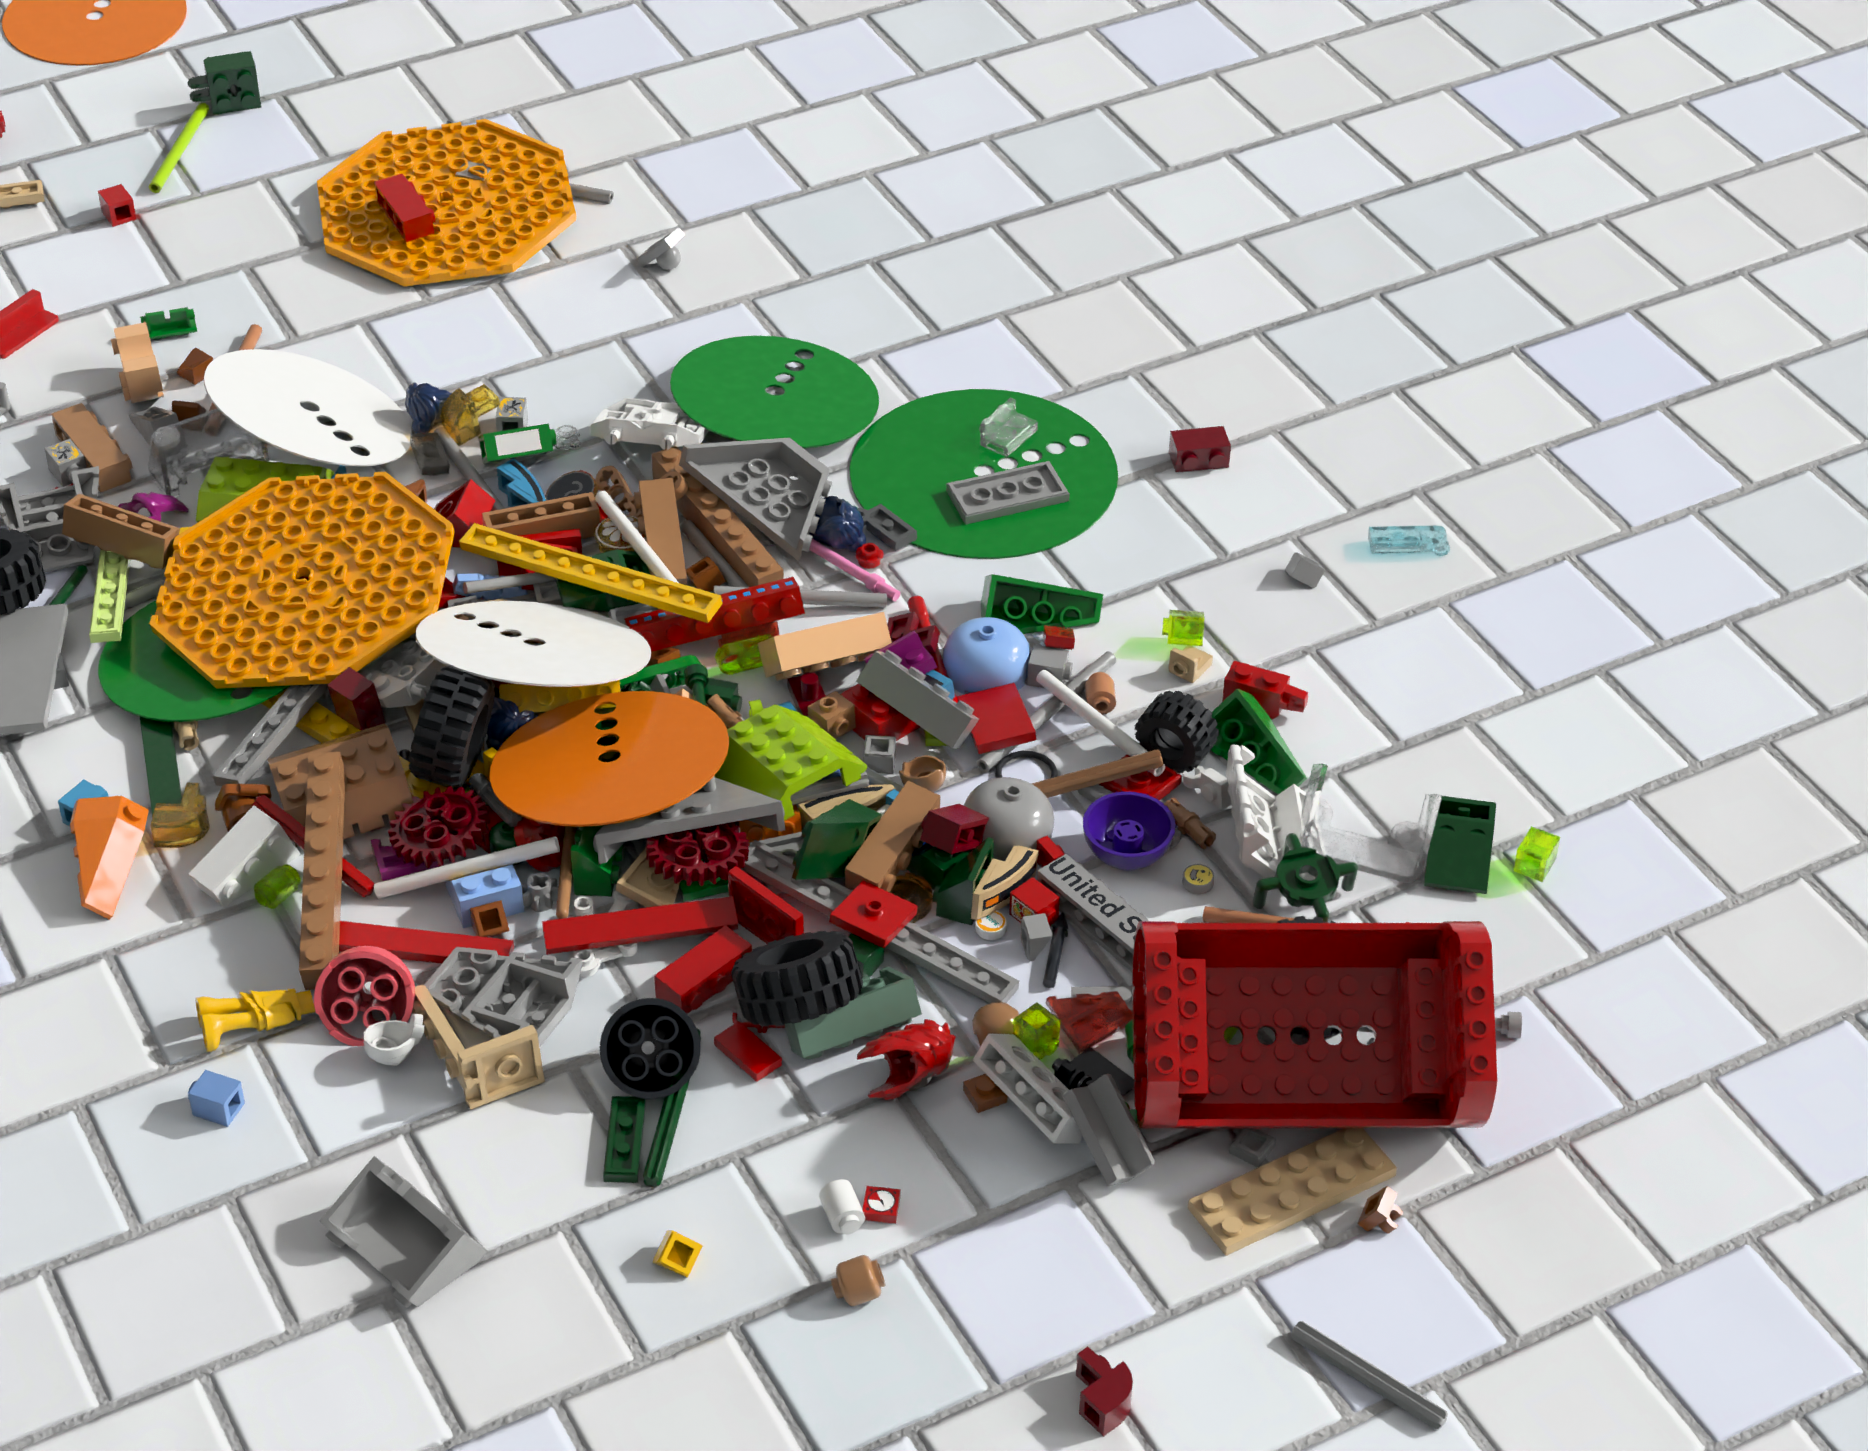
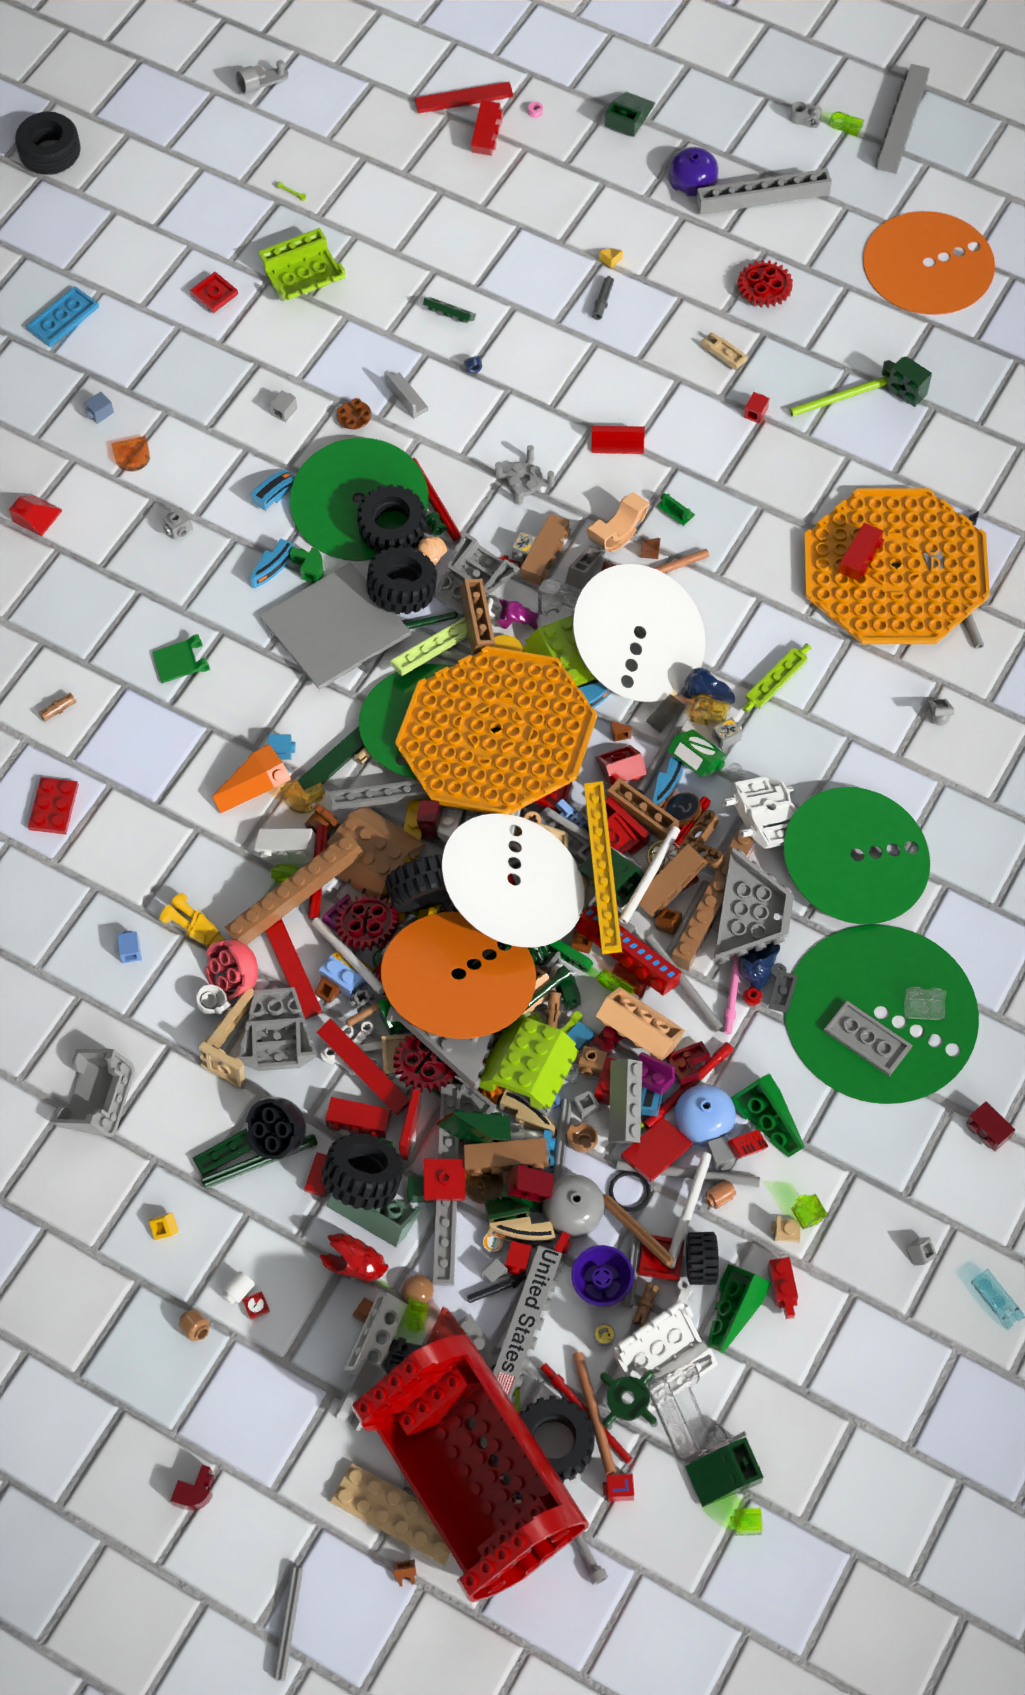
camera: 60 degrees right, 20 degrees up
none -> lime plate [742,643,811,713]

